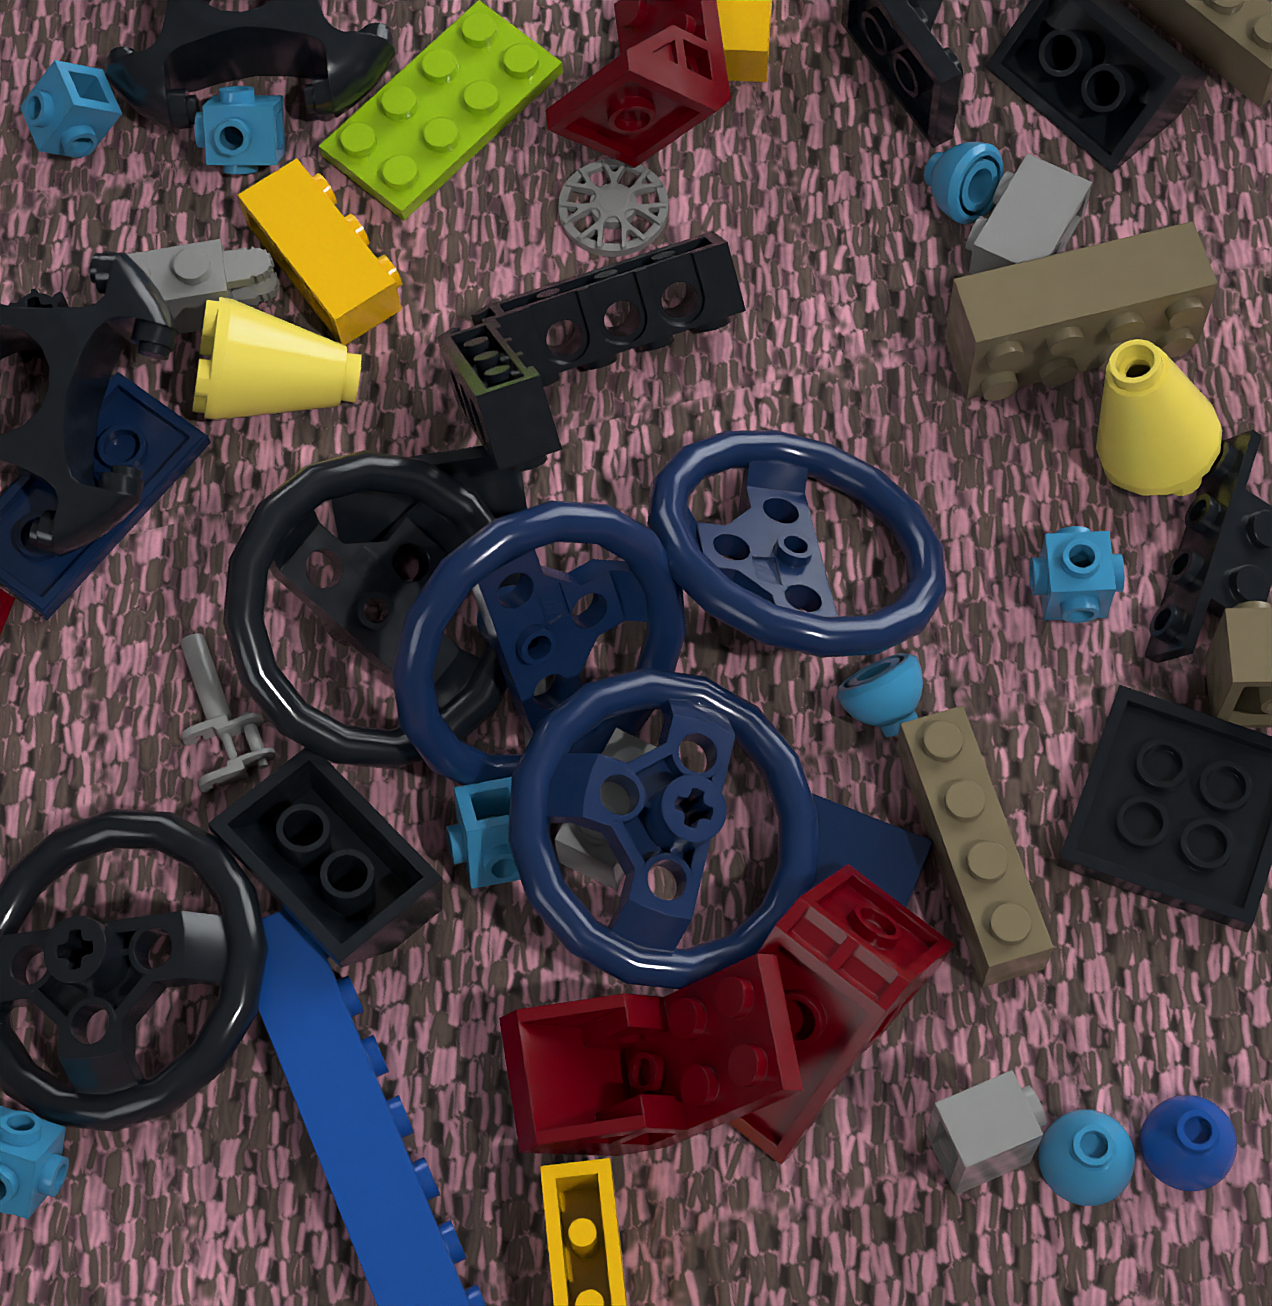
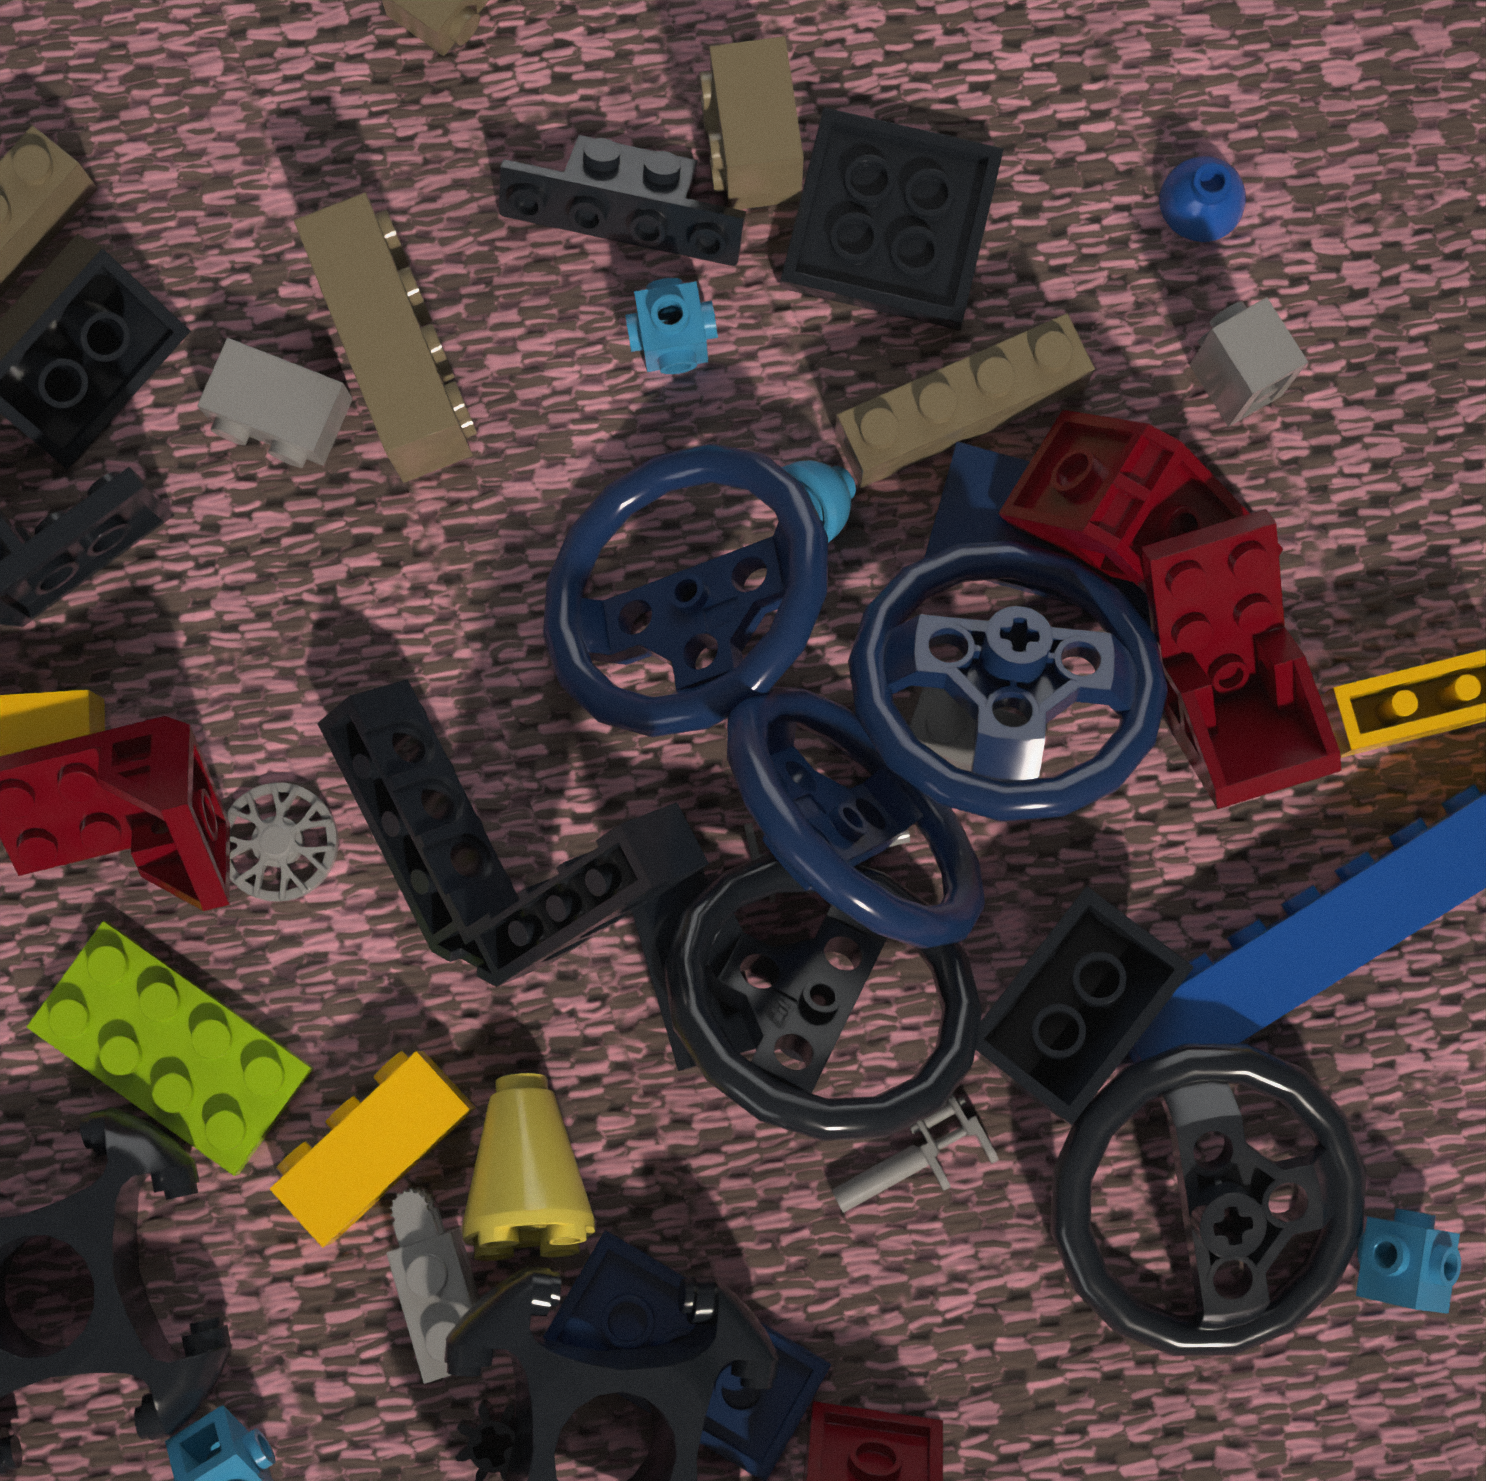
camera: 100 degrees left, 15 degrees up
dark azure brick [195,86,285,174] -> none
dark azure brick [446,777,520,889] -> none
dark azure brick [924,141,1004,225] -> none
dark azure brick [1038,1109,1135,1206] -> none
light yellow cone [1096,339,1222,496] -> none

